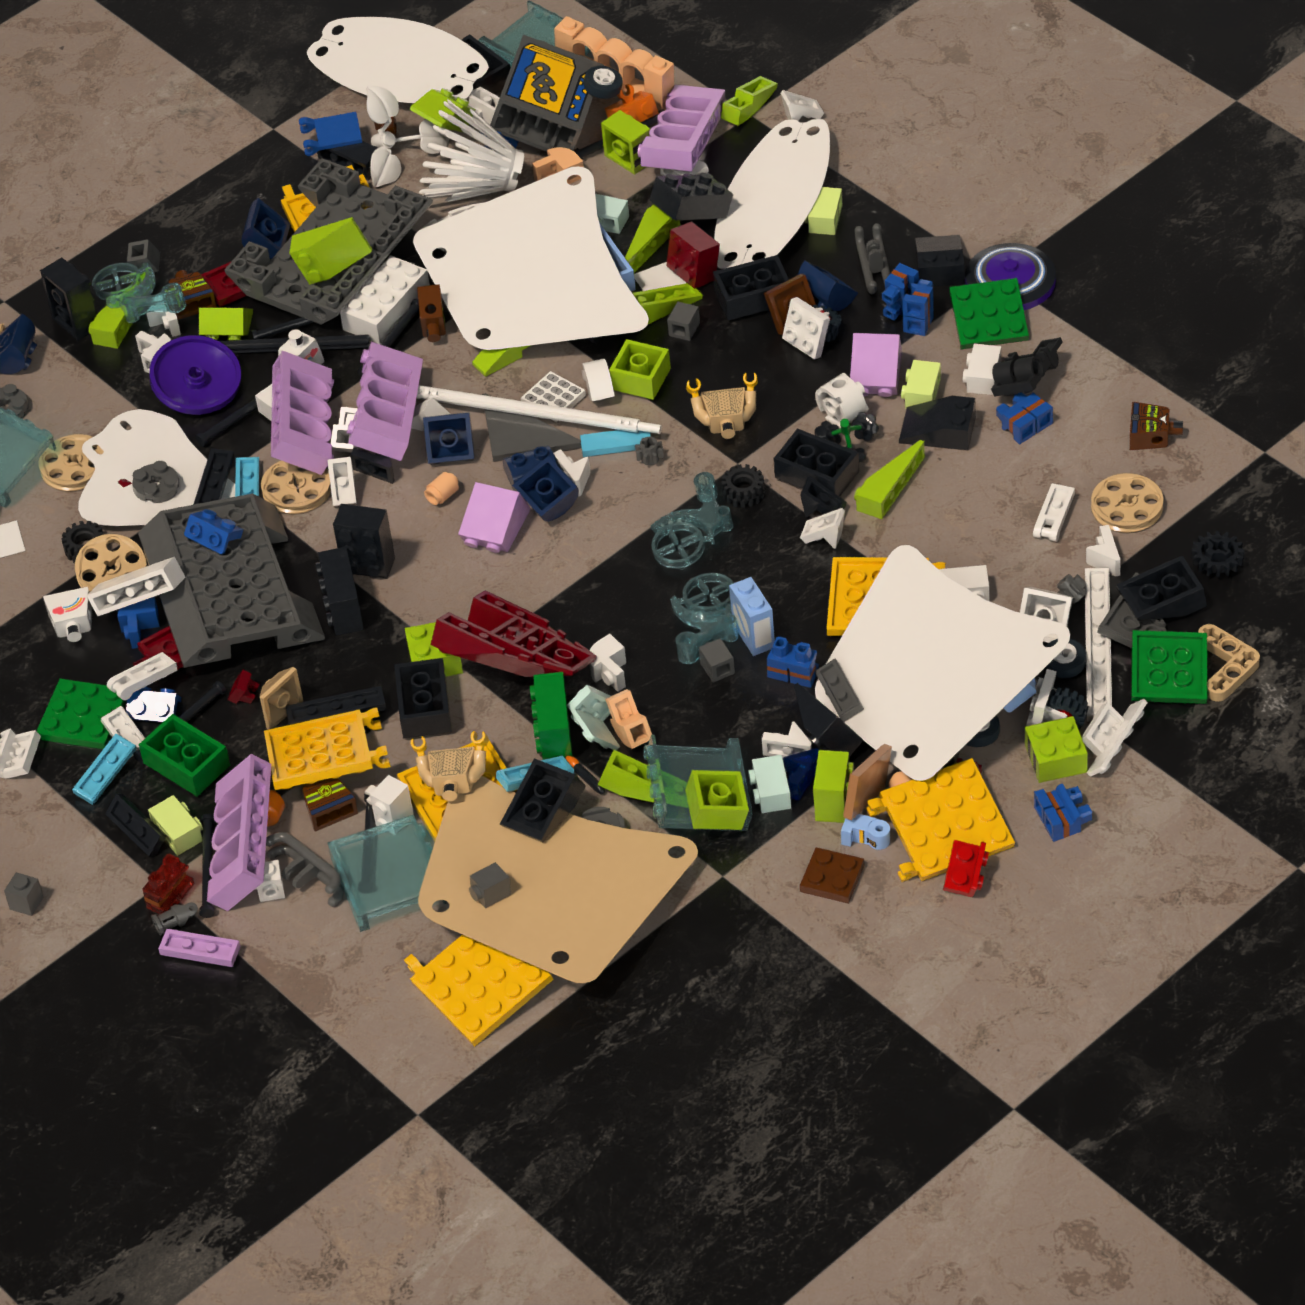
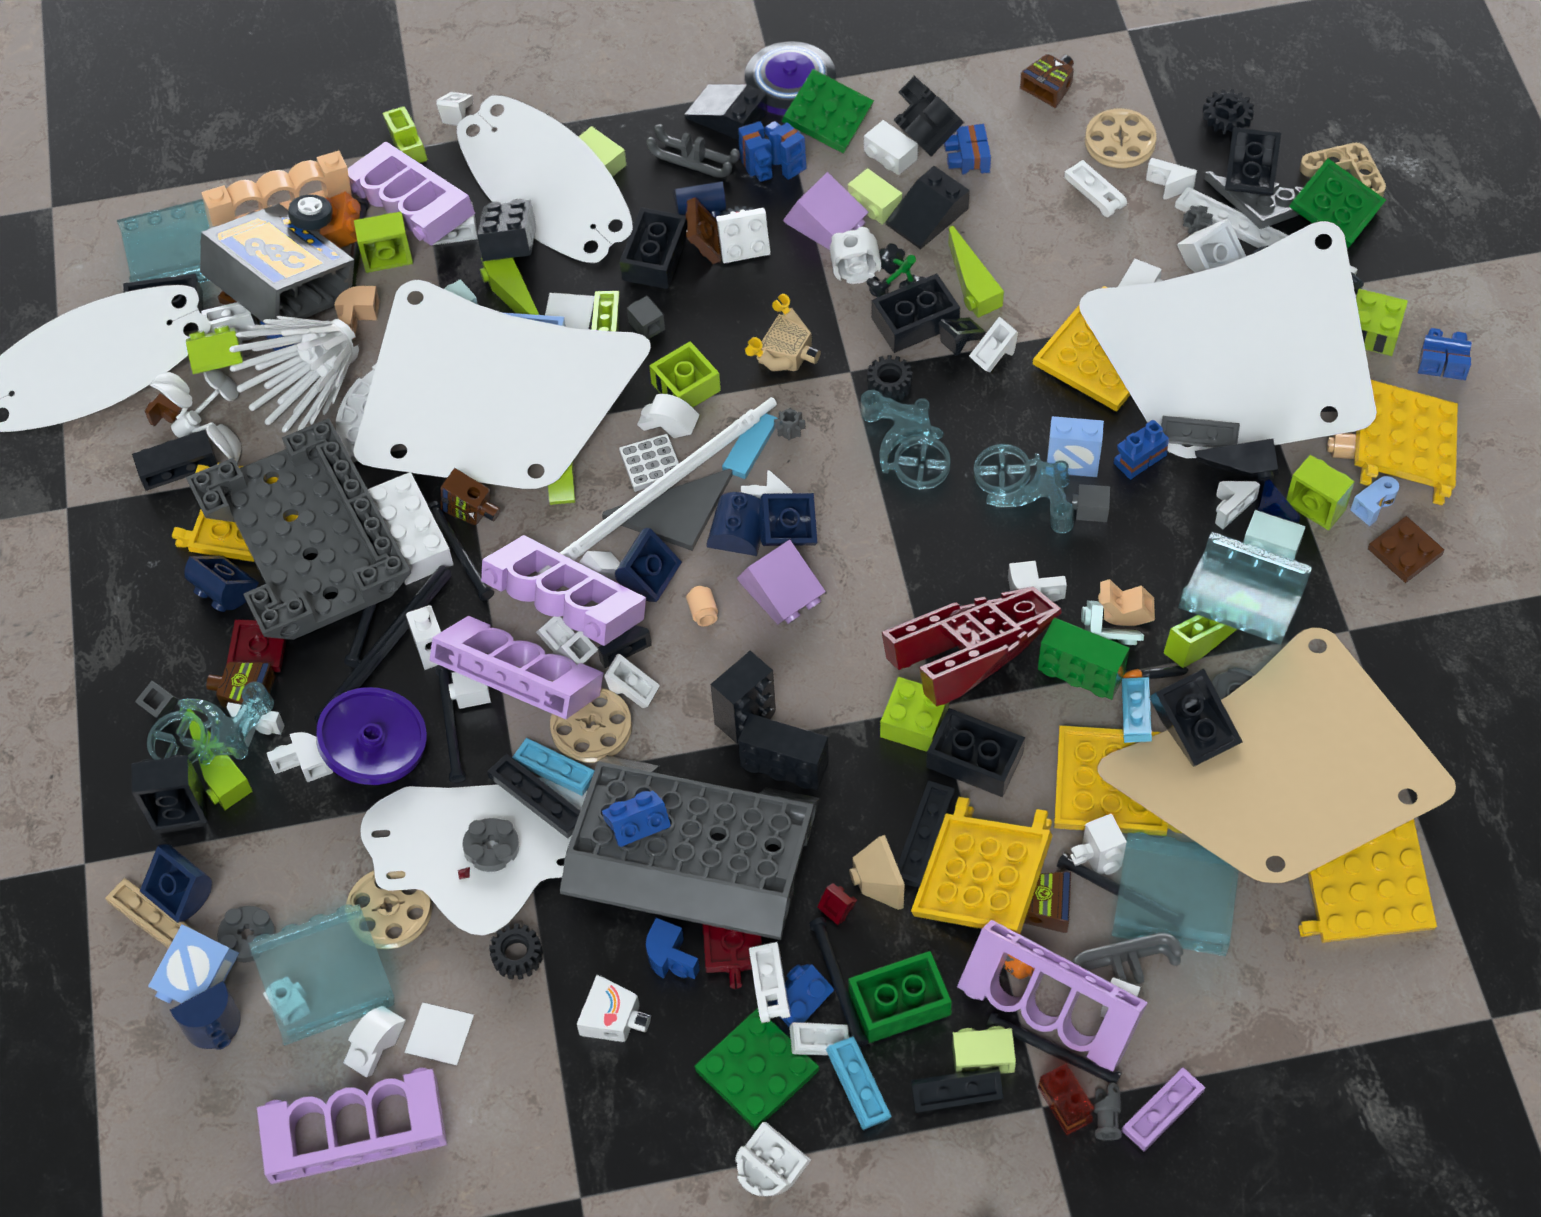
camera: 60 degrees left, 10 degrees up
tan wedge [75,534,147,593] -> none
white brick [87,556,185,616] -> none
lime slope [199,308,253,340] -> none
lime slope [289,217,372,285] -> none
blue flag [299,112,362,156] -> none
tan torso [411,731,489,801] -> none
dark grey brick [469,862,511,908] -> none
dark red brick [666,221,720,289] -> none
lime brick [685,770,749,830] -> none
medium nougat tile [843,744,892,820] -> none
red bracket [943,840,989,898] -> none
white bracket [1082,699,1148,777] -> none

